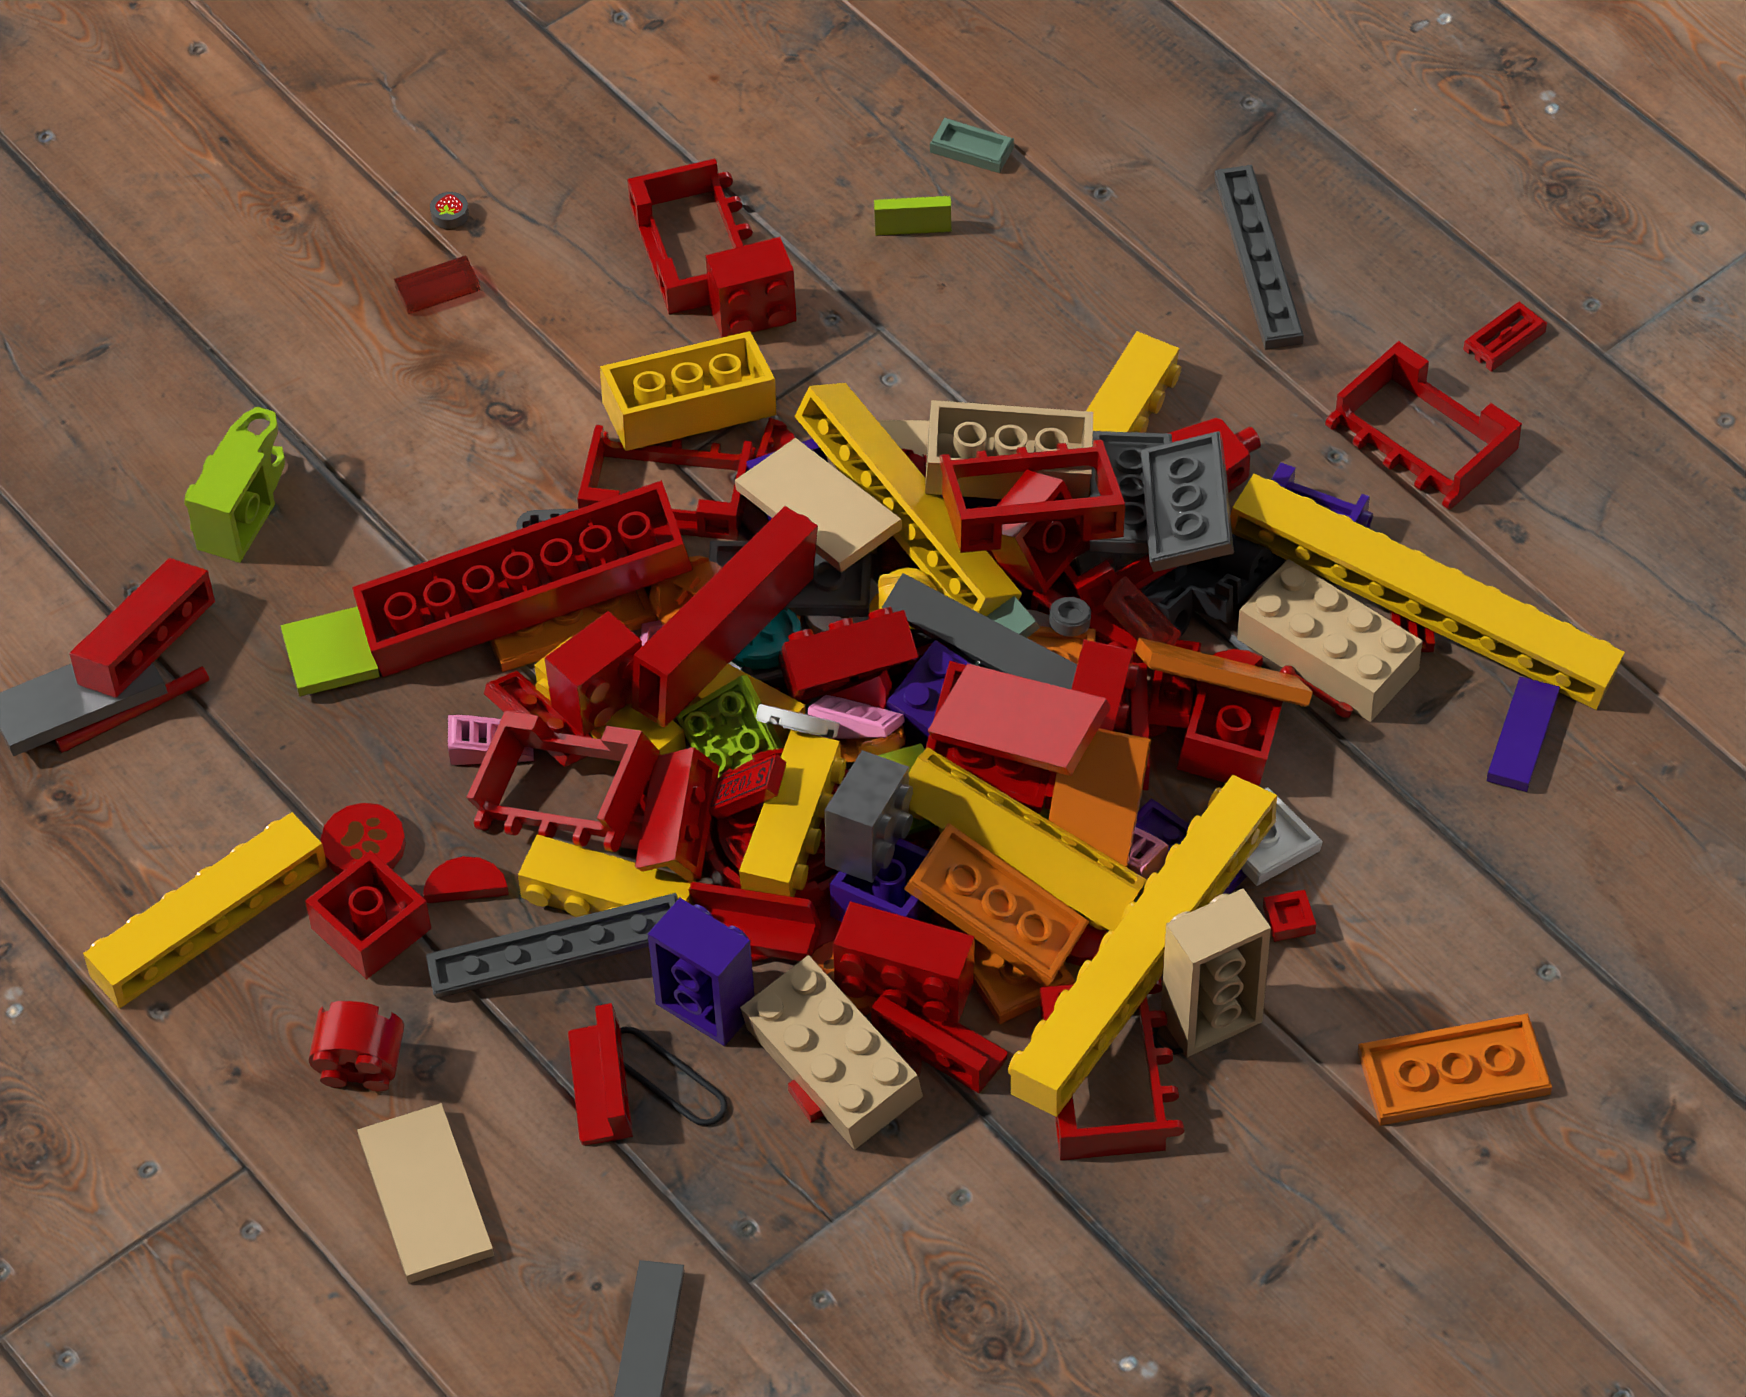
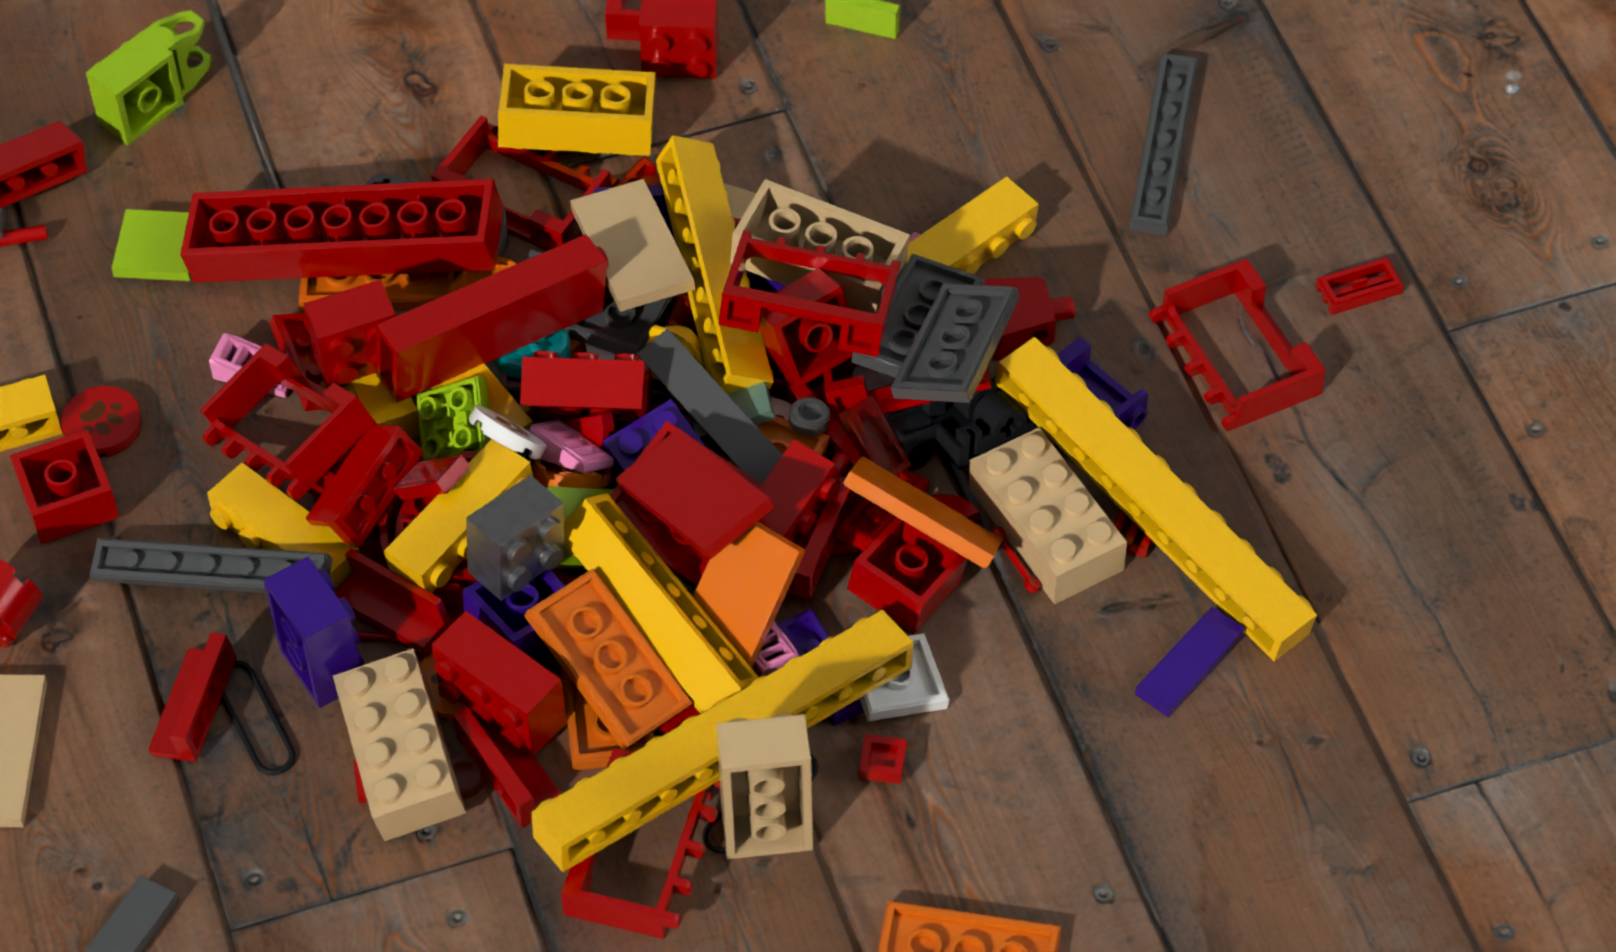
camera: 20 degrees right, 0 degrees up
red tile [423,856,509,903] -> none

